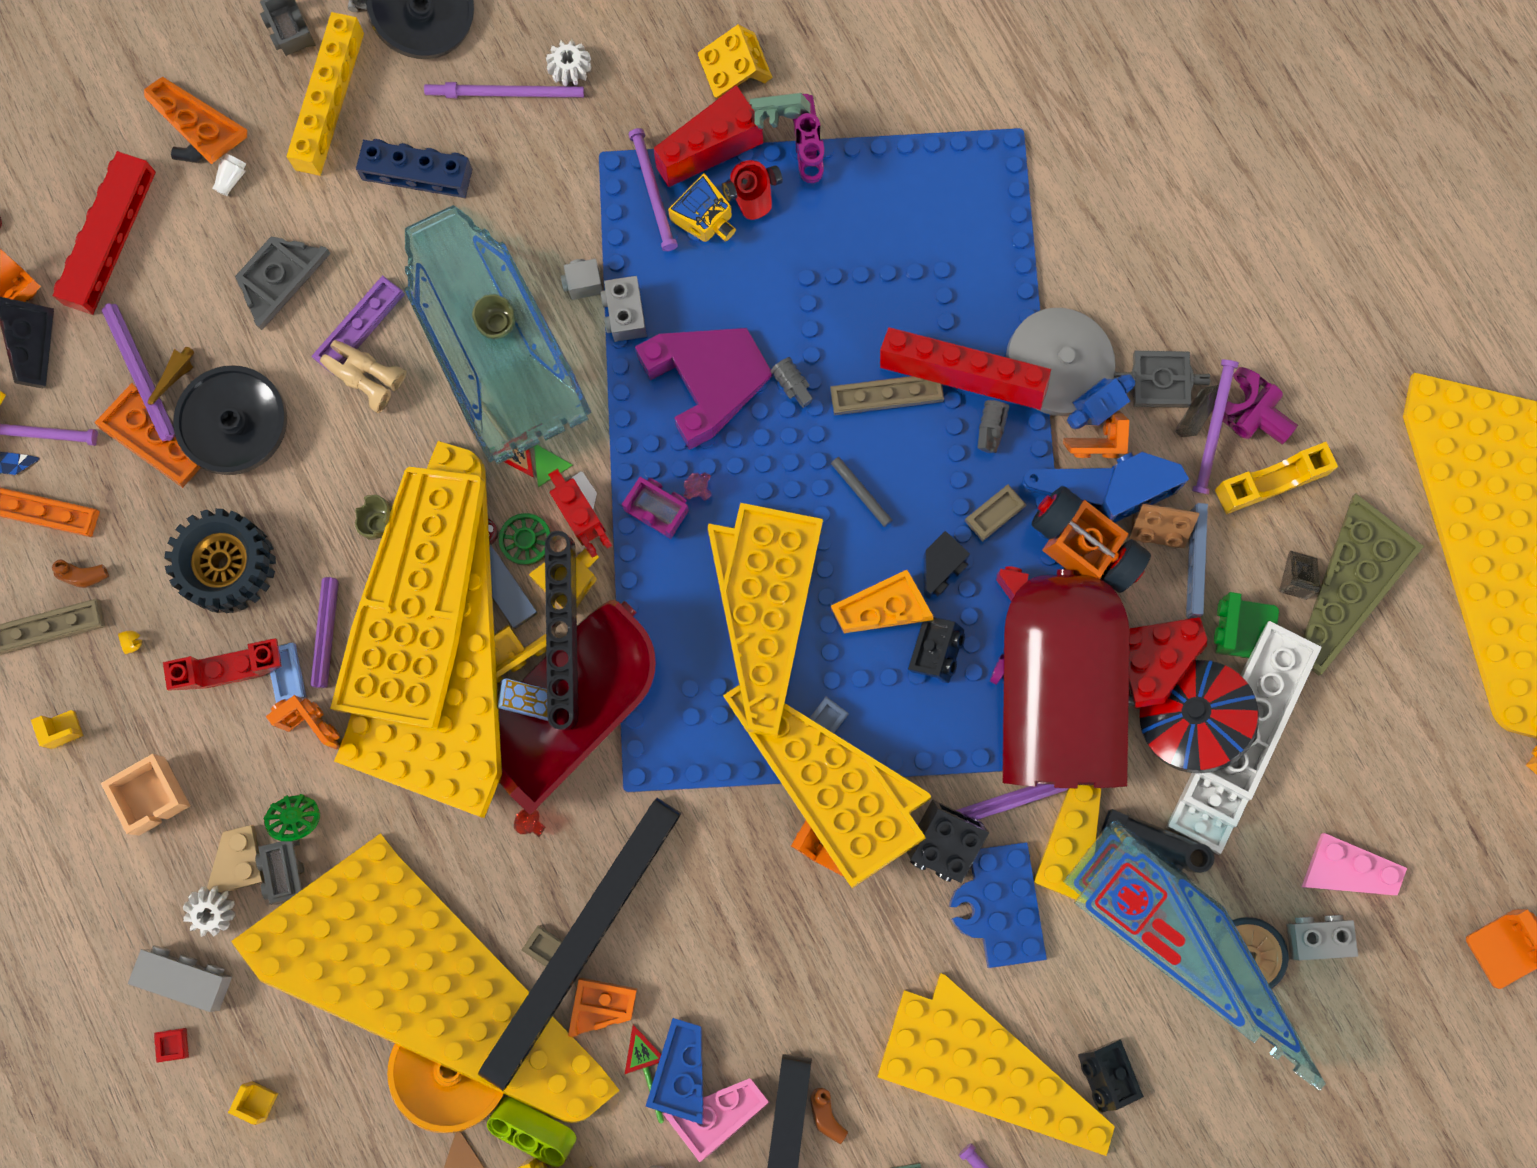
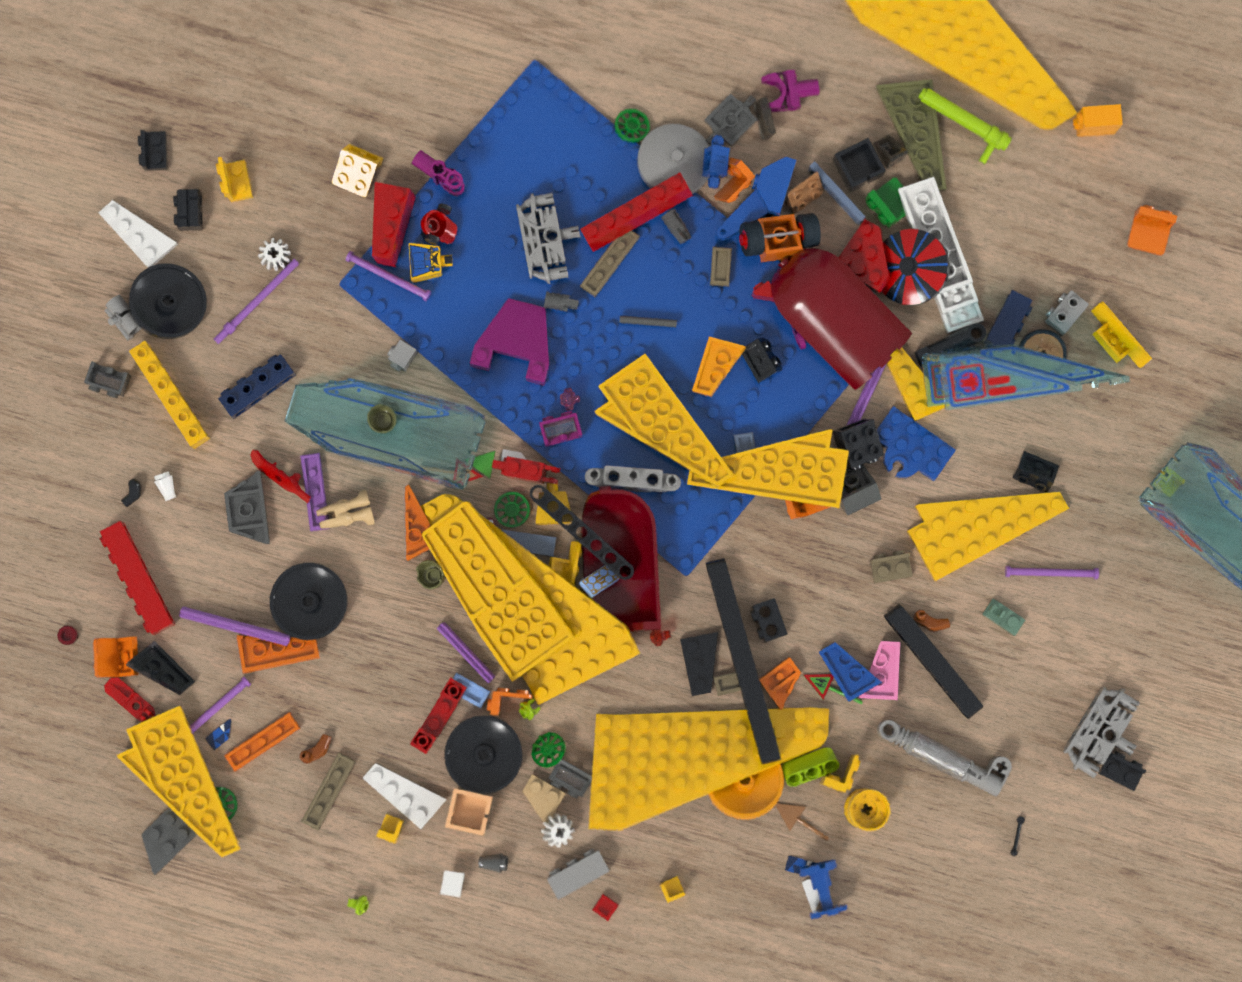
camera: 55 degrees left, 5 degrees up
yellow hinge [118,630,142,655] -> none
orange wing [144,77,247,164] -> none
pearl gold piece [147,347,194,405] -> none
black wheel [164,508,276,613] -> none
light grey brick [600,276,647,342] -> none
sand green plate [749,93,810,129] -> none
black slope [923,531,970,599] -> none
medium lavender bar [1192,359,1239,495] -> none
yellow arch [1215,442,1338,515] -> none
bright pink wing [1302,833,1407,895] -> none
none -> red piece [250,449,311,503]
none -> white wing [363,763,447,829]
none -> orange wing [405,485,431,561]
none -> white panel [440,870,465,897]
none -> black dish [444,716,523,794]
none -> dark grey cone [478,853,508,873]
none -> light grey piece [516,192,580,284]
none -> lime plate [519,699,541,720]
none -> light grey piece [585,466,681,493]
none -> green wheel [615,109,650,143]
none -> black wing [680,632,718,696]
none -> black brick [750,598,788,643]
none -> black piece [833,138,886,193]
none -> dark grey slope [840,464,882,516]
none -> dark tan bracket [870,550,913,584]
none -> lime cylinder [918,88,1012,164]
none -> dark blue brick [984,290,1033,353]
none -> yellow bracket [1091,301,1152,368]

